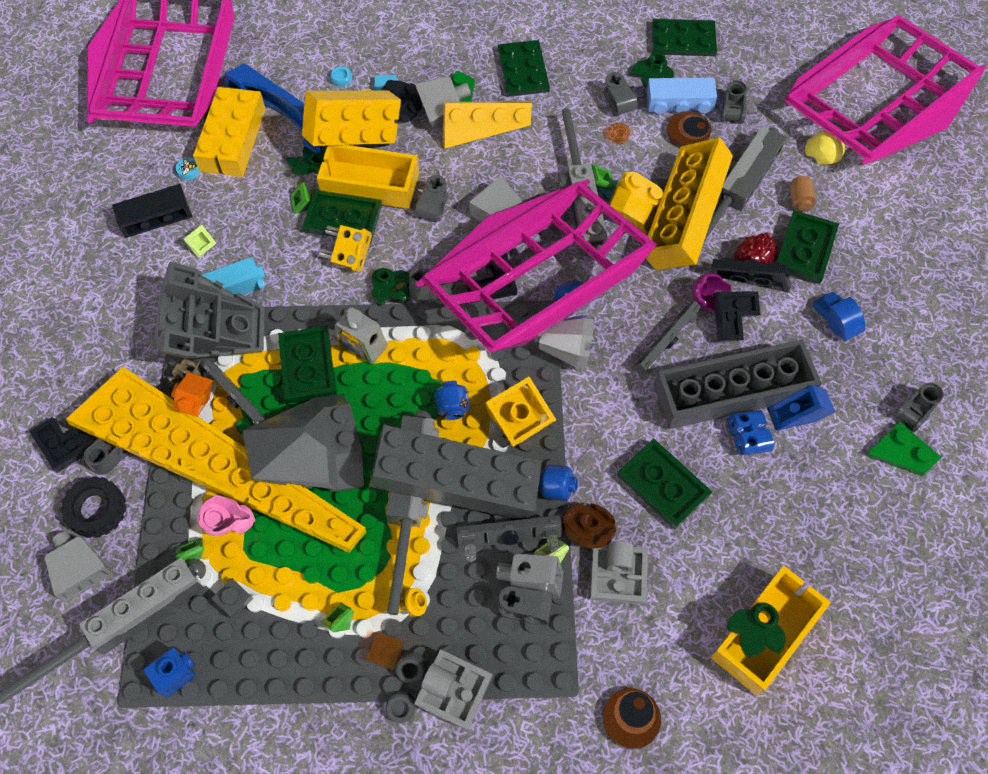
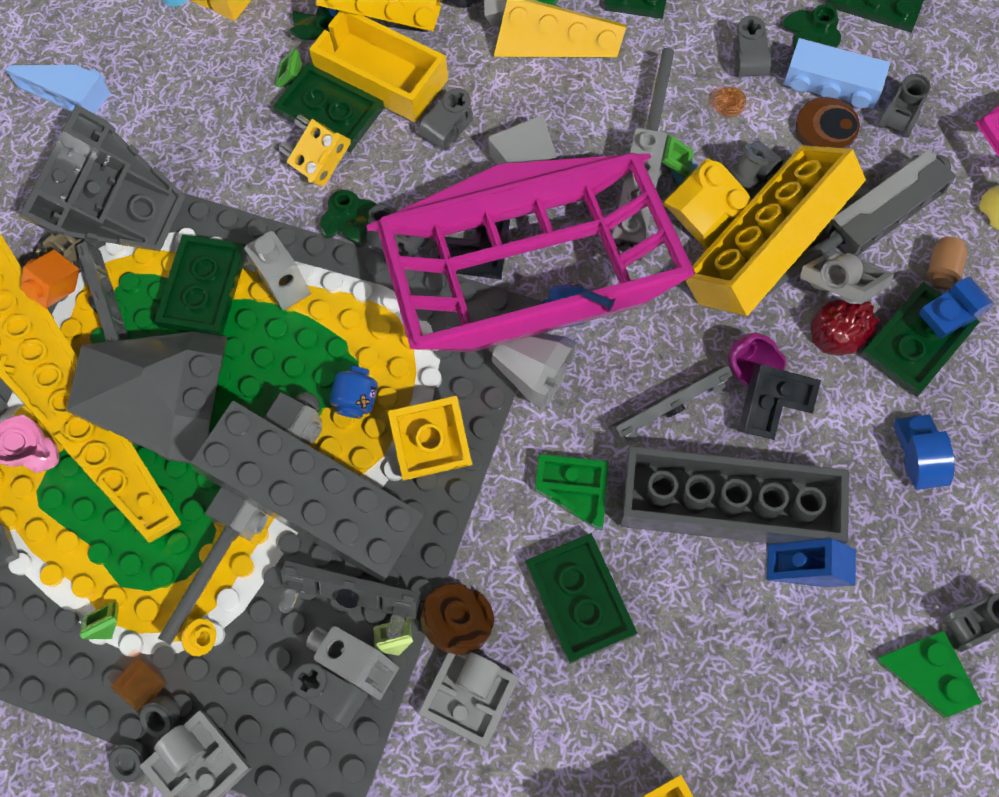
camera: 25 degrees right, 5 degrees up
black brick [112,184,193,238] -> none
yellowish green slope [183,225,216,258] -> none
medium azure brick [202,257,266,295] -> none
blue head [538,464,578,501] -> none
dark grey tile [558,173,570,189] -> none
black wing [711,257,791,293] -> none
blue piece [728,410,774,456] -> none
none -> light blue slope [6,65,111,114]
none -> green wing [535,454,609,530]
none -> dark blue piece [582,289,616,312]
none -> dark grey piece [729,140,784,188]
none -> light grey plate [800,249,894,304]
none -> blue brick [918,277,994,339]

